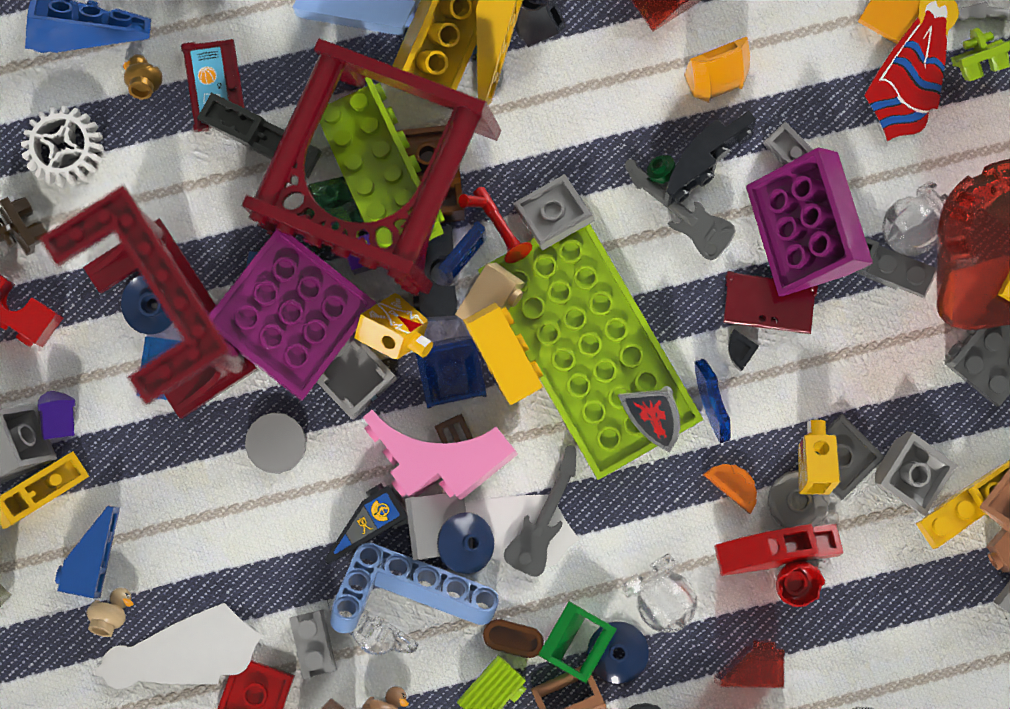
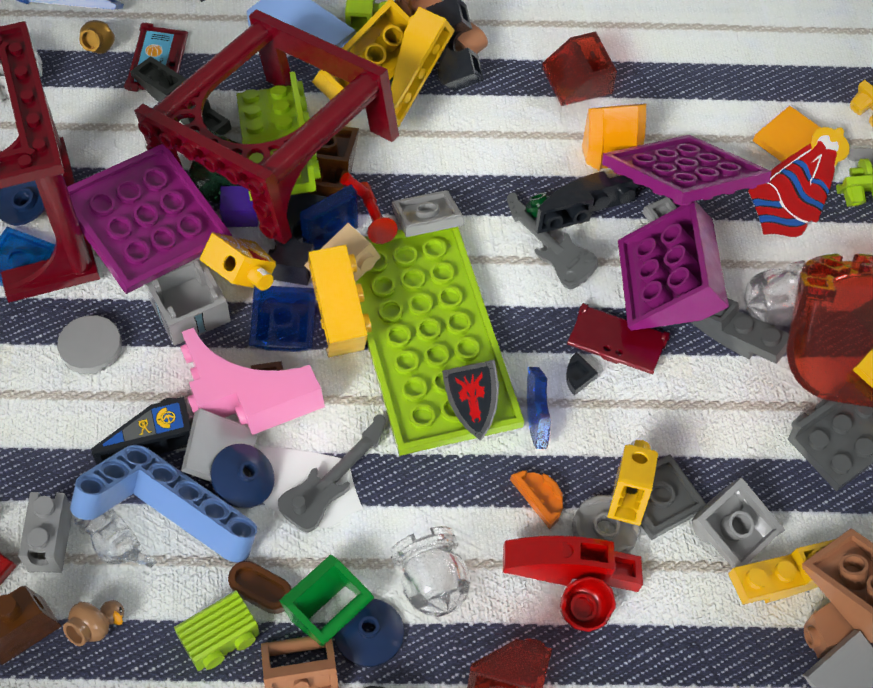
camera: 10 degrees right, 25 degrees down
none -> magenta plate [602,135,772,206]

